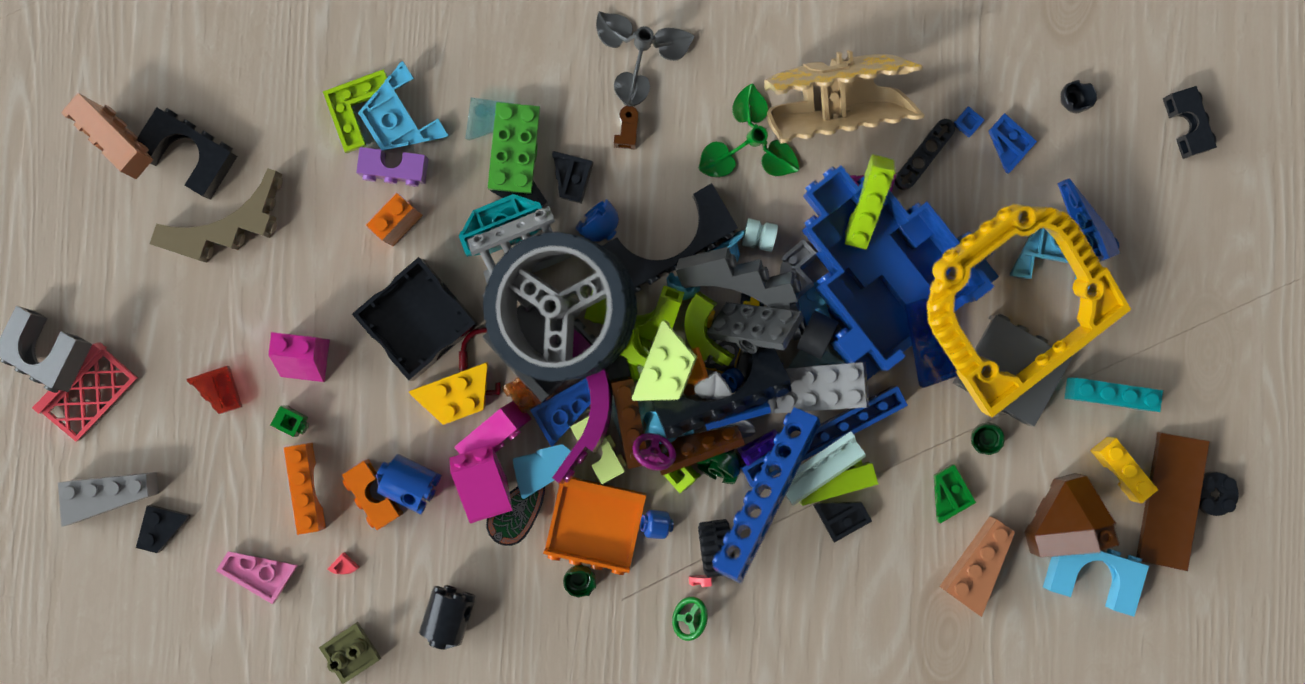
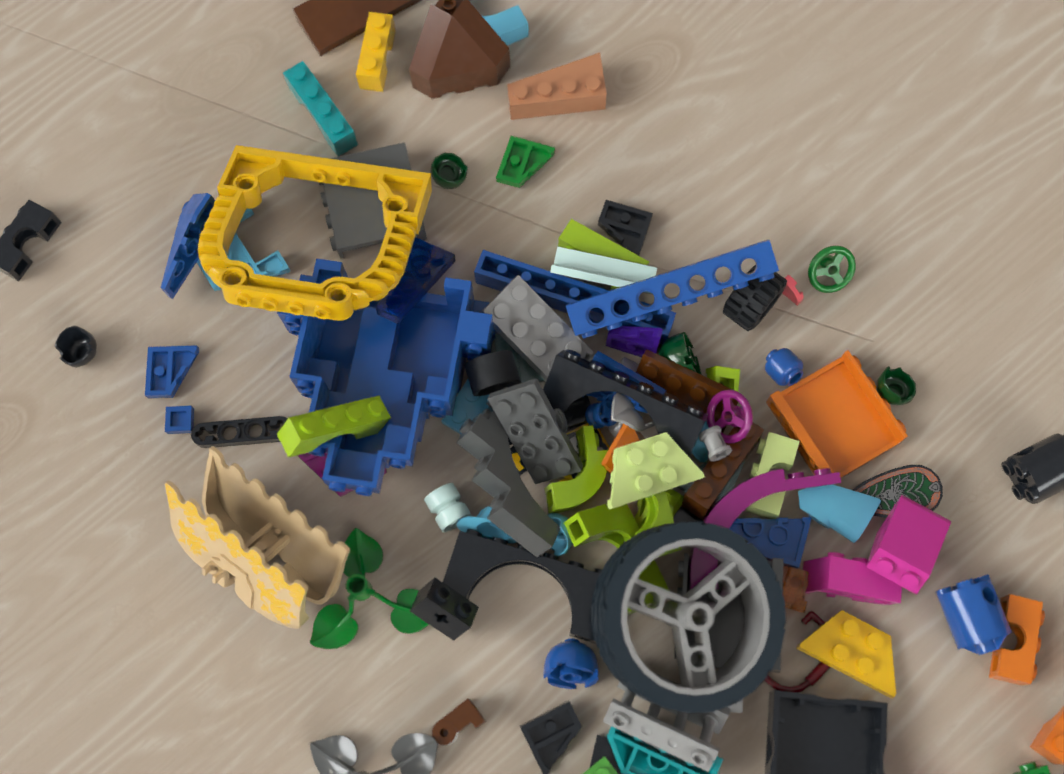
camera: 125 degrees left, 15 degrees down
light grey plate [780,239,817,299] -> none
none -> black brick [410,577,479,641]
none -> light grey bush [699,426,732,461]

